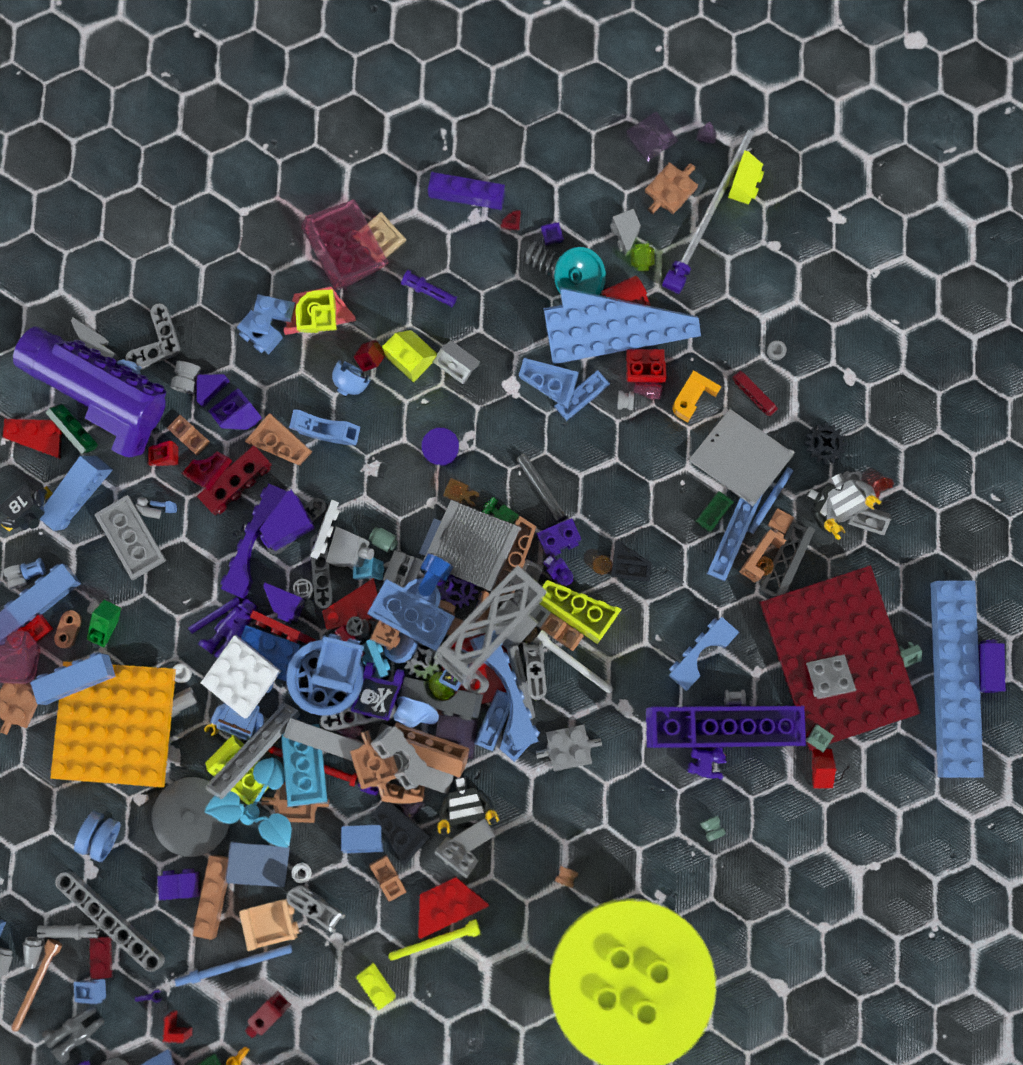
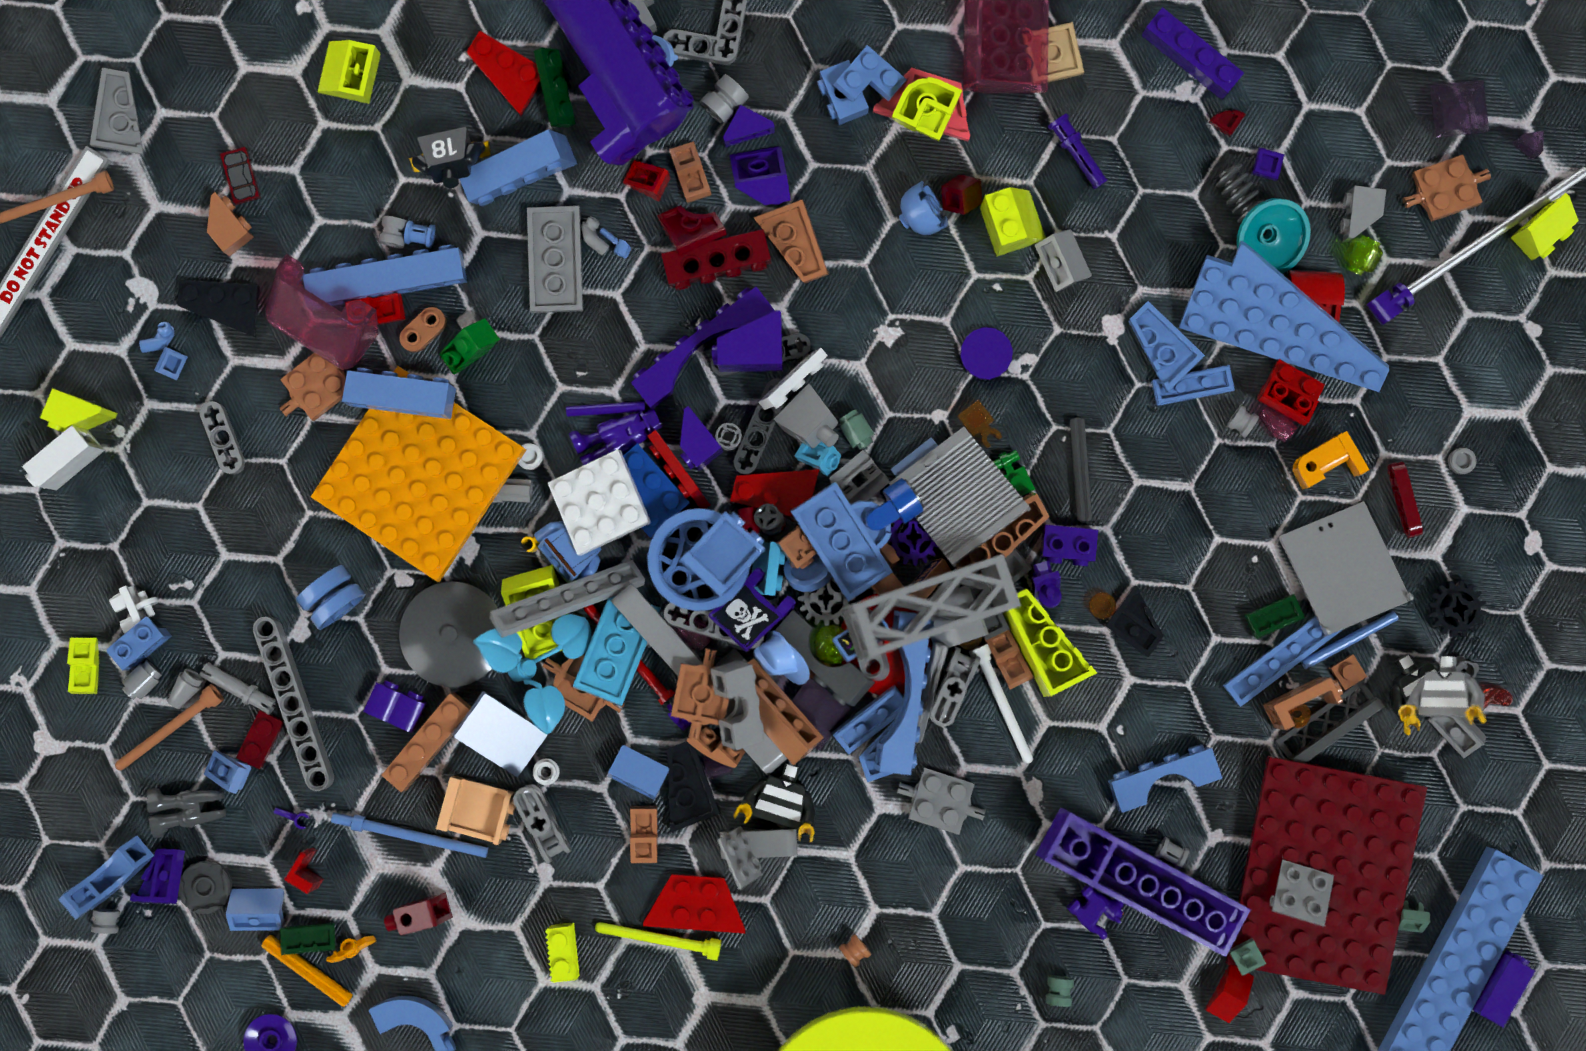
camera: 30 degrees right, 5 degrees up
medium blue arch [289,410,360,445] -> none

